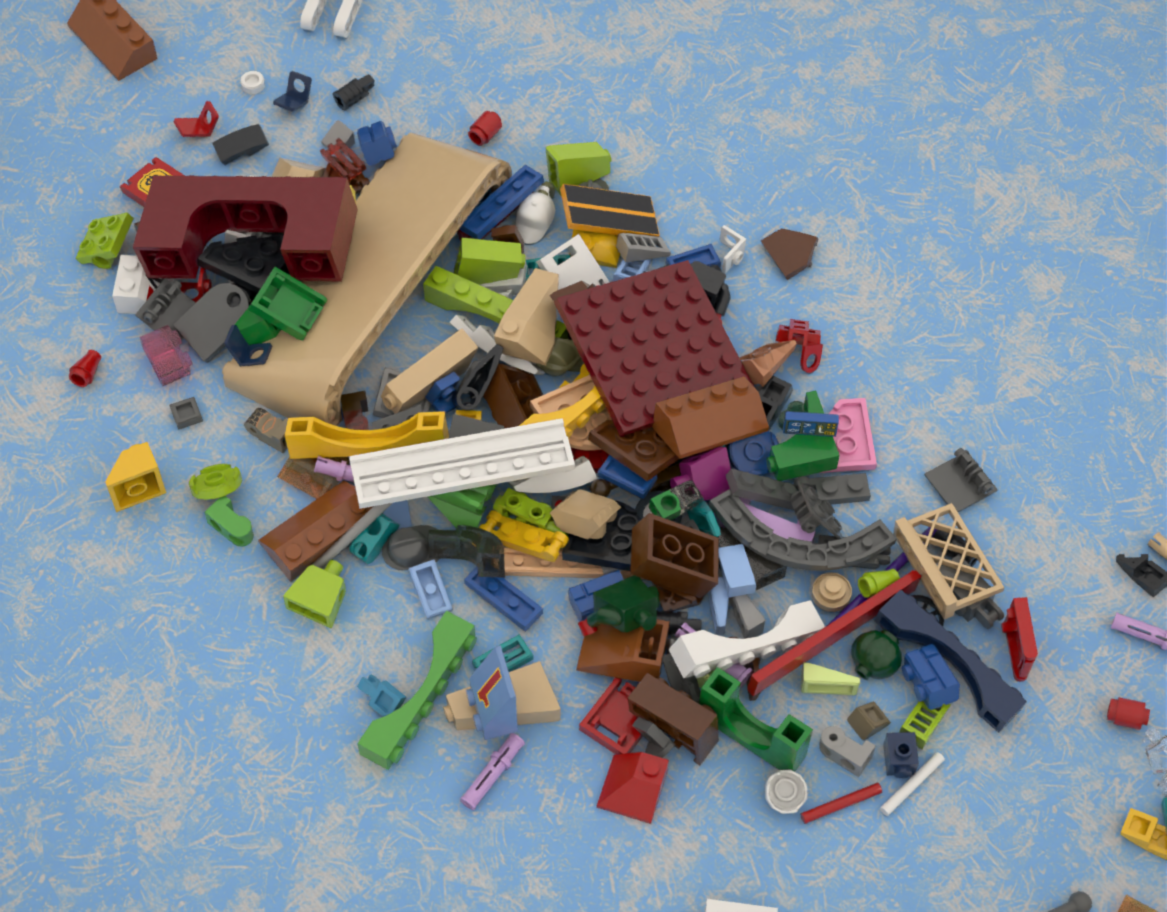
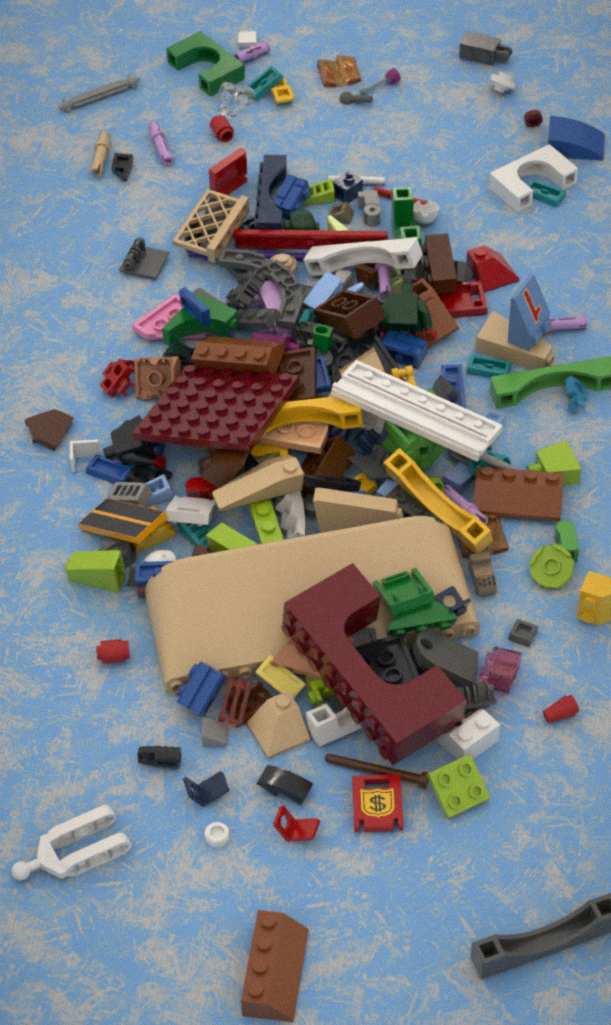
camera: 130 degrees left, 10 degrees down
lime cone [858,569,900,598] -> none

